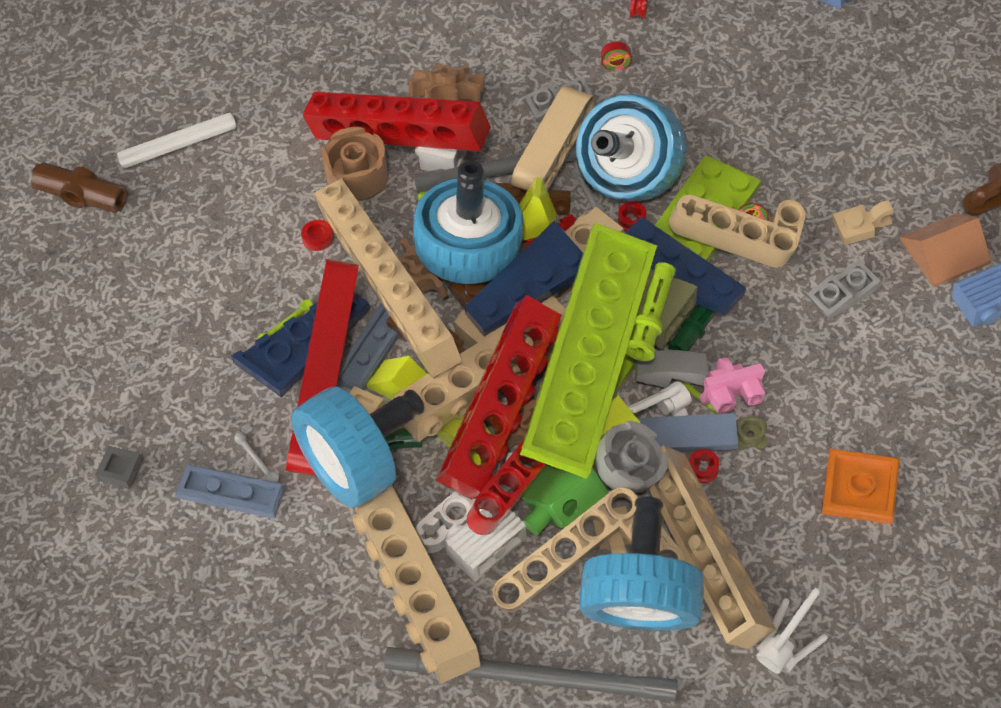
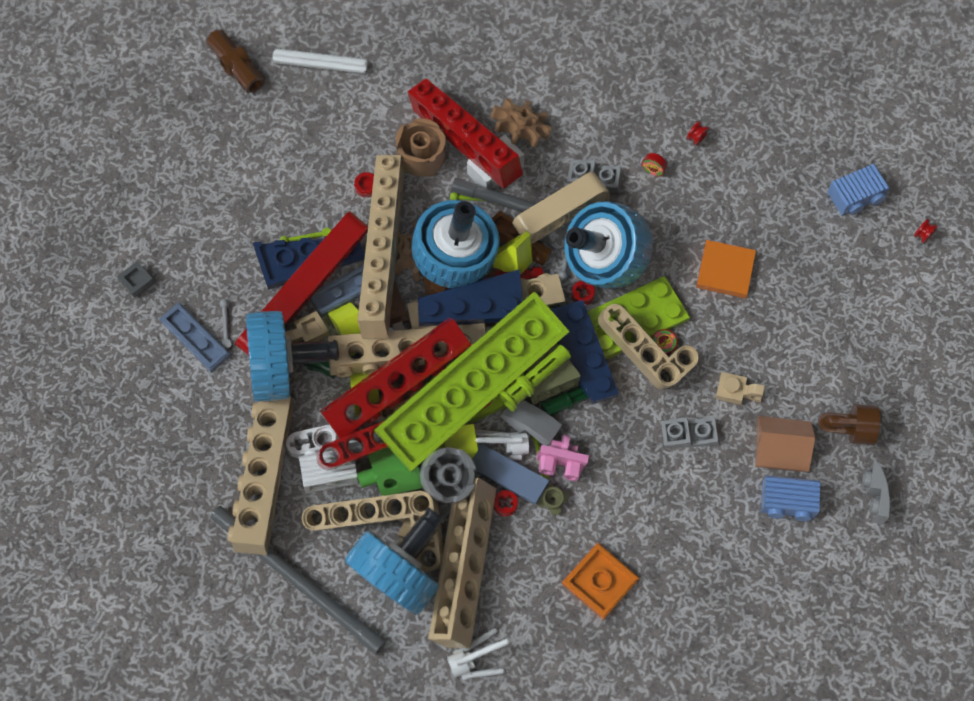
camera: 25 degrees right, 10 degrees up
none -> orange tile [696,240,756,299]

